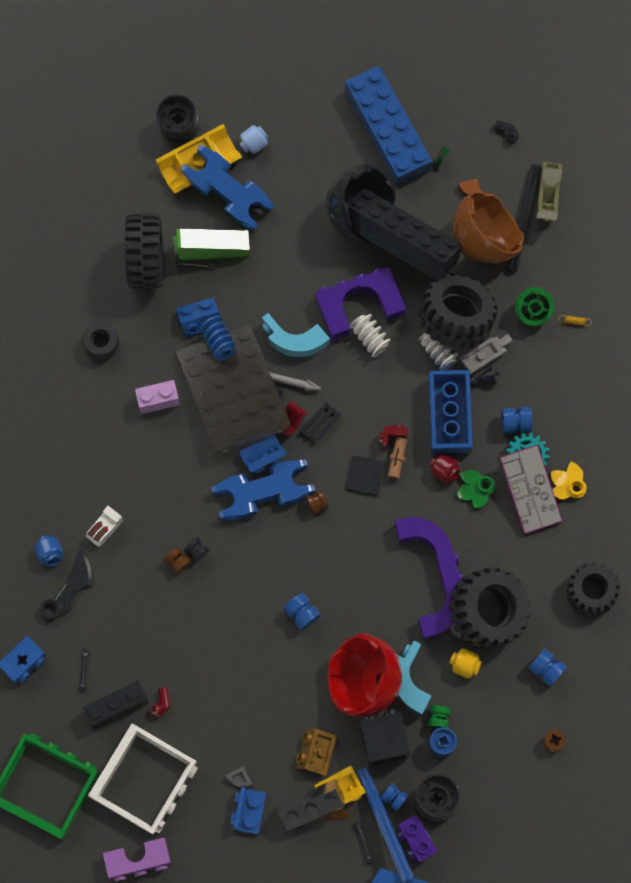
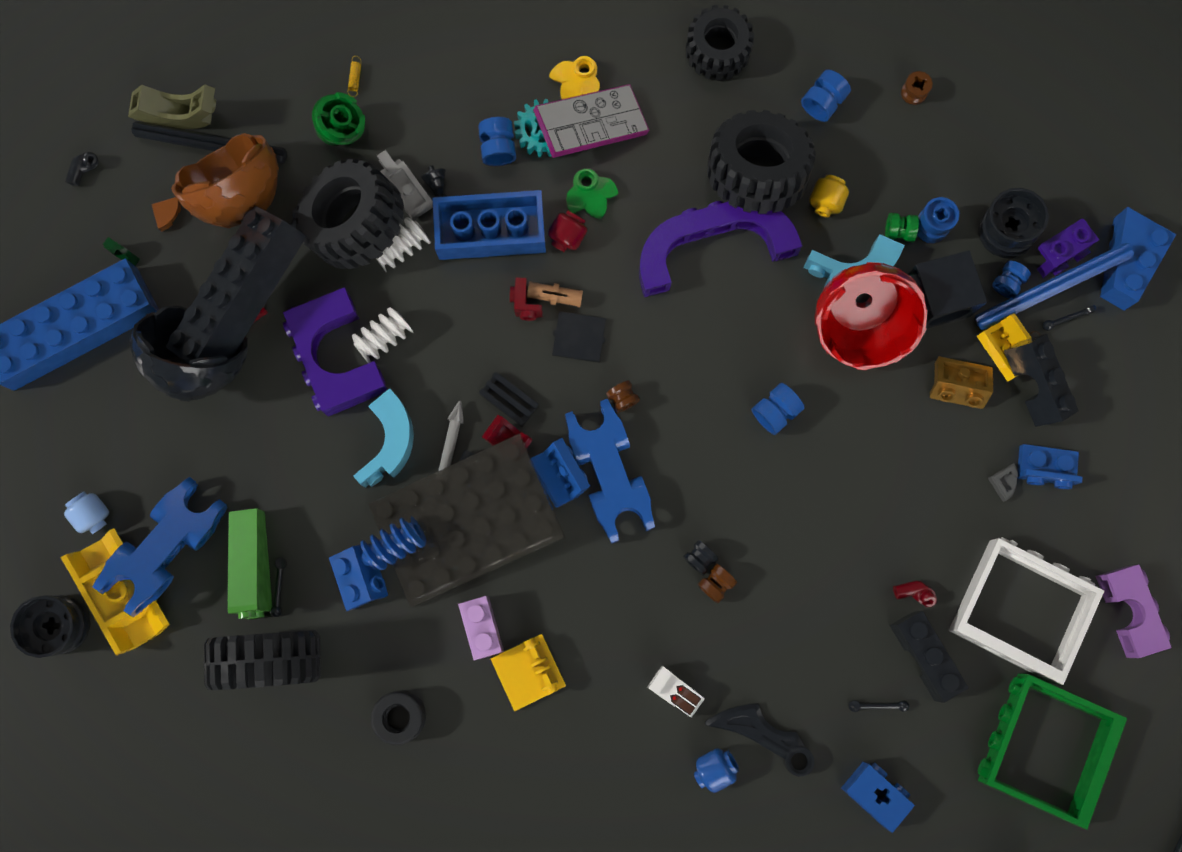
camera: 90 degrees left, 5 degrees up
none -> yellow hinge [491,634,566,711]

